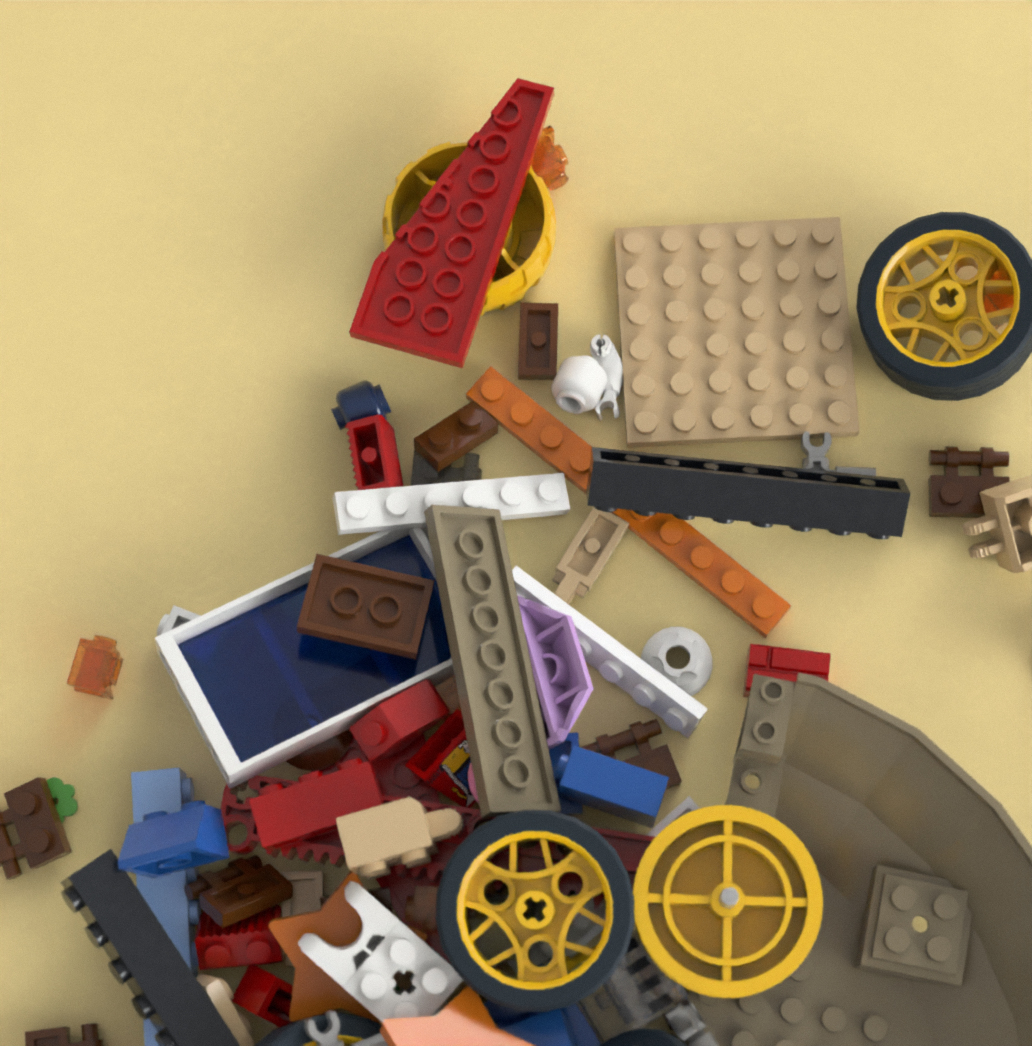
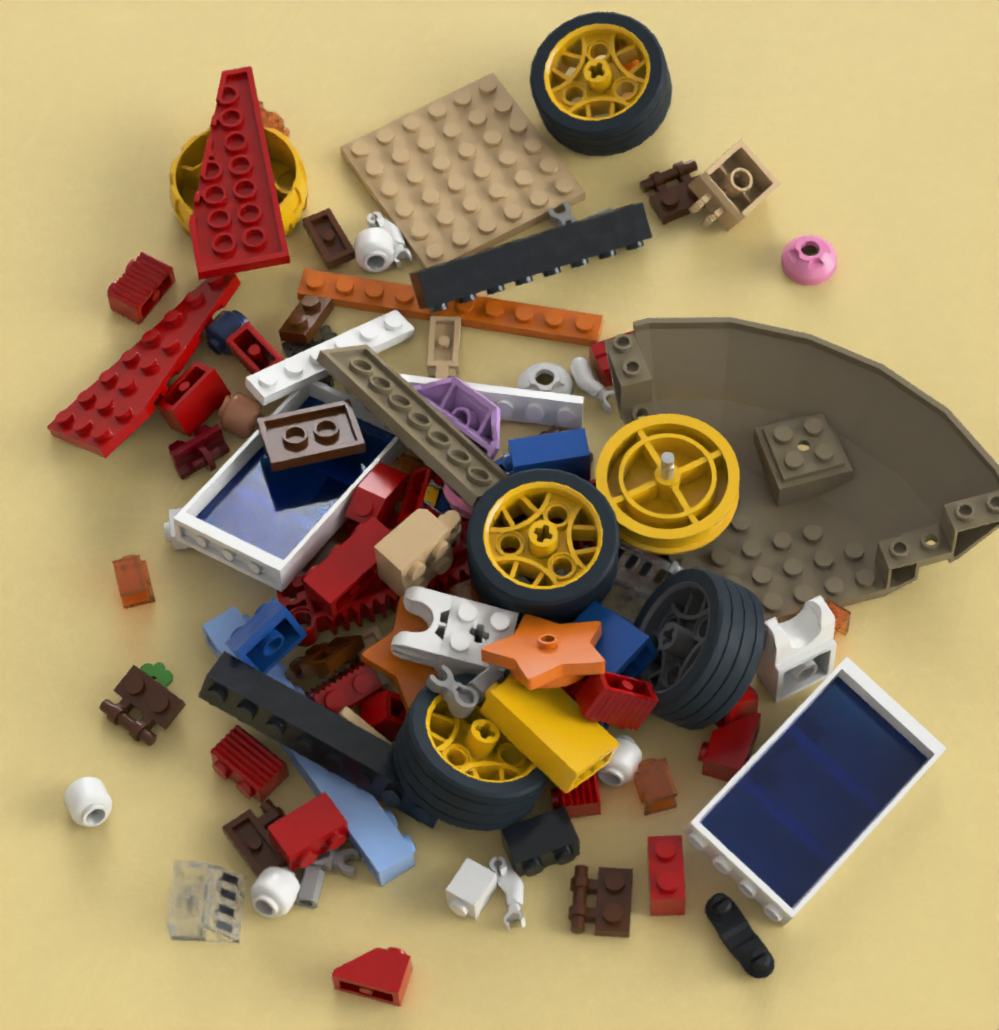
camera: 30 degrees left, 15 degrees down
none -> red wing [47,274,241,458]
none -> red brick [107,252,175,325]
none -> red brick [154,361,231,437]
none -> dark red hips [168,424,230,480]
none -> red brick [210,725,289,803]
none -> nougat head [217,392,266,438]
none -> white arm [570,356,616,414]

